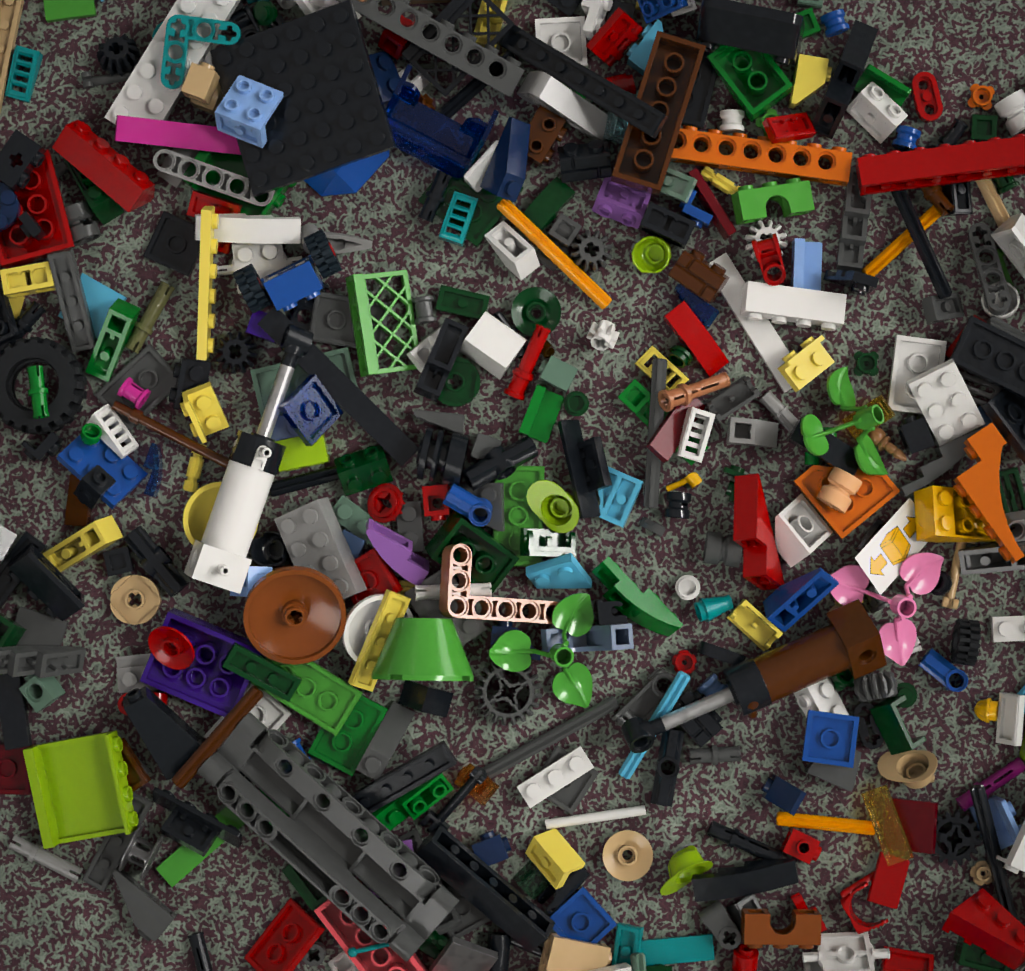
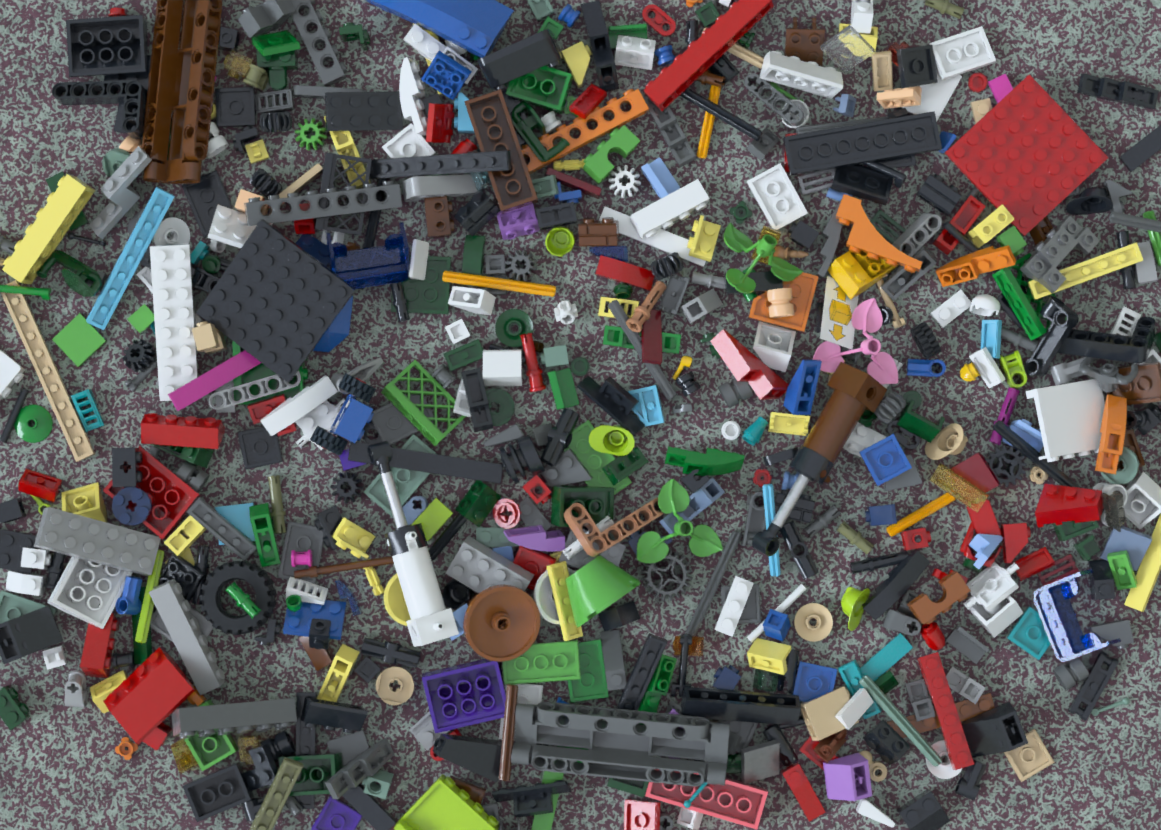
camera: 30 degrees left, 0 degrees up
black plate [18,211,47,241] -> none
red dish [148,626,195,670] -> none
teal beam [161,15,242,89] -> none
light yellow plate [196,206,219,360] -> none
light blue bracket [214,75,284,148] -> none
dark green plate [222,642,302,702] -> none
clear blue plate [278,374,343,446] -> none
teal slope [438,191,478,247] -> none
blue piece [442,483,493,527] -> none
dark blue slope [480,116,531,202] -> none
medium azure wing [526,553,592,589] -> none
white slope [677,407,716,463] -> none
red piece [751,233,786,286] -> none
black wing [823,270,879,296] -> none
white plate [907,358,985,446] -> none
none -> bright green panel [127,304,155,334]
none -> white plate [445,319,470,344]
none -> dark green piece [511,101,570,162]
none -> black gear [650,252,684,280]
none -> blue panel [763,609,791,642]
none -> olive pin [836,521,874,555]
none -> dark green tile [962,558,983,573]
none -> light blue slope [969,534,1003,569]
none -> red slope [1000,523,1031,563]

